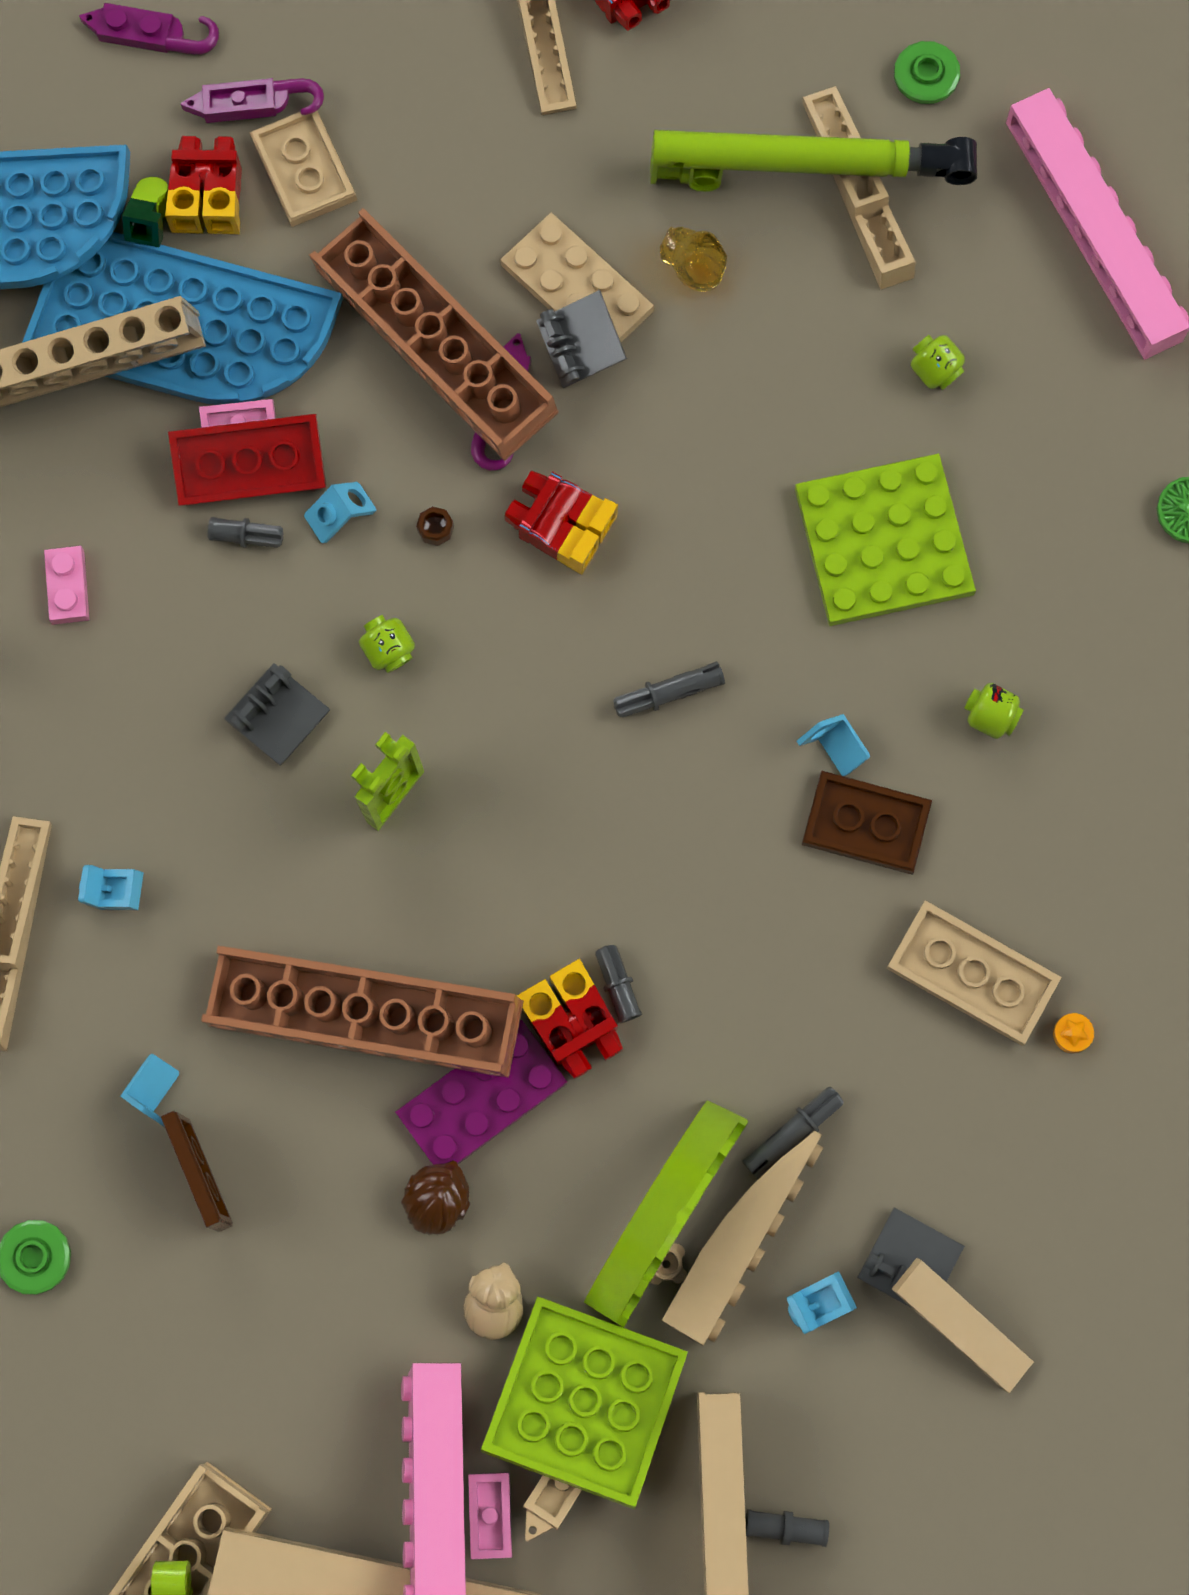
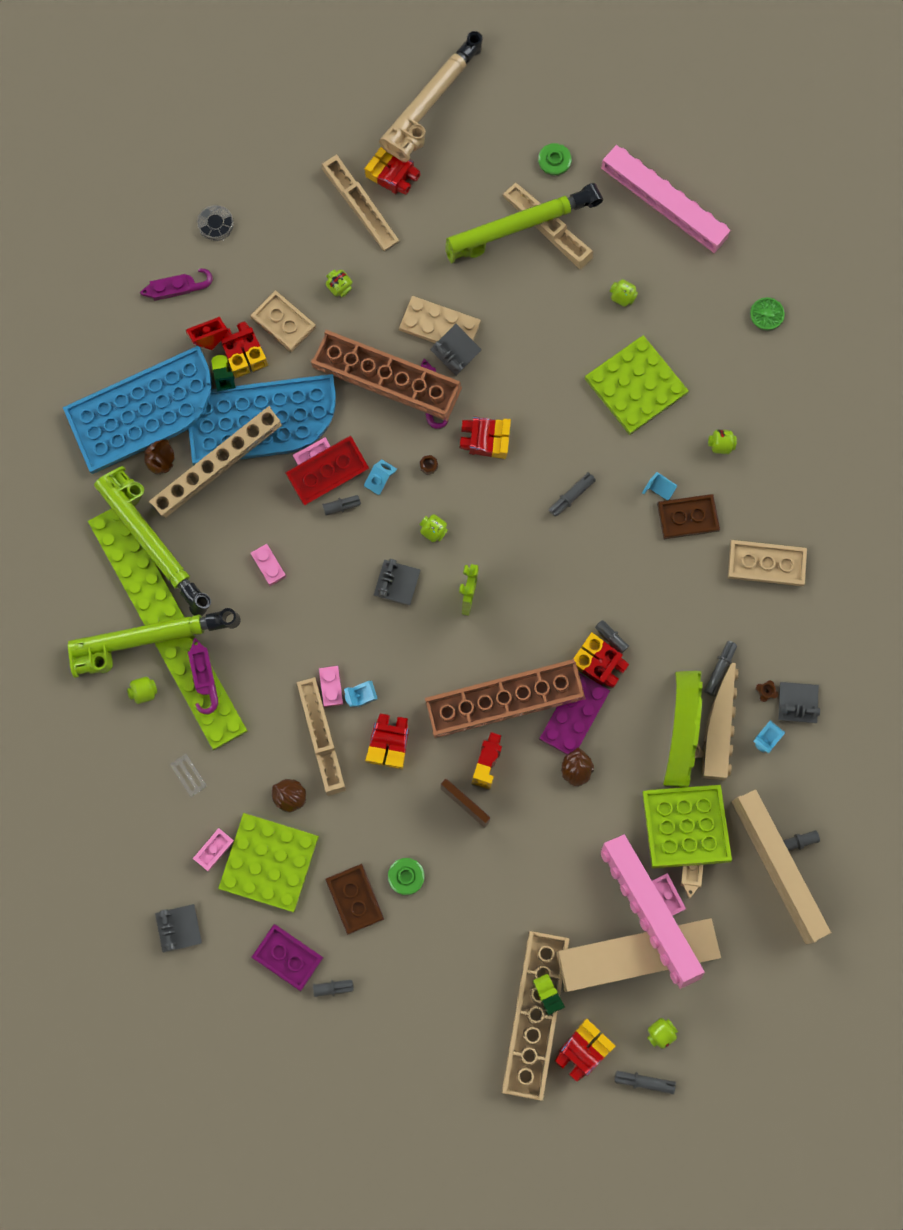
camera: 30 degrees left, 0 degrees up
medium azure bracket [120,1054,179,1127] -> none
magenta plate [181,78,324,123] -> none
tan hair [464,1262,523,1340] -> none
clear yellow hair [660,226,727,292] -> none
tan tile [891,1258,1034,1393] -> none
light orange tile [1053,1013,1094,1054] -> none
none -> red slope [186,317,228,351]
none -> bright pink plate [319,666,343,707]
none -> lime head [325,269,353,297]
none -> red hips [365,713,409,769]
none -> hips [472,732,502,790]
none -> reddish brown plate [756,680,778,702]

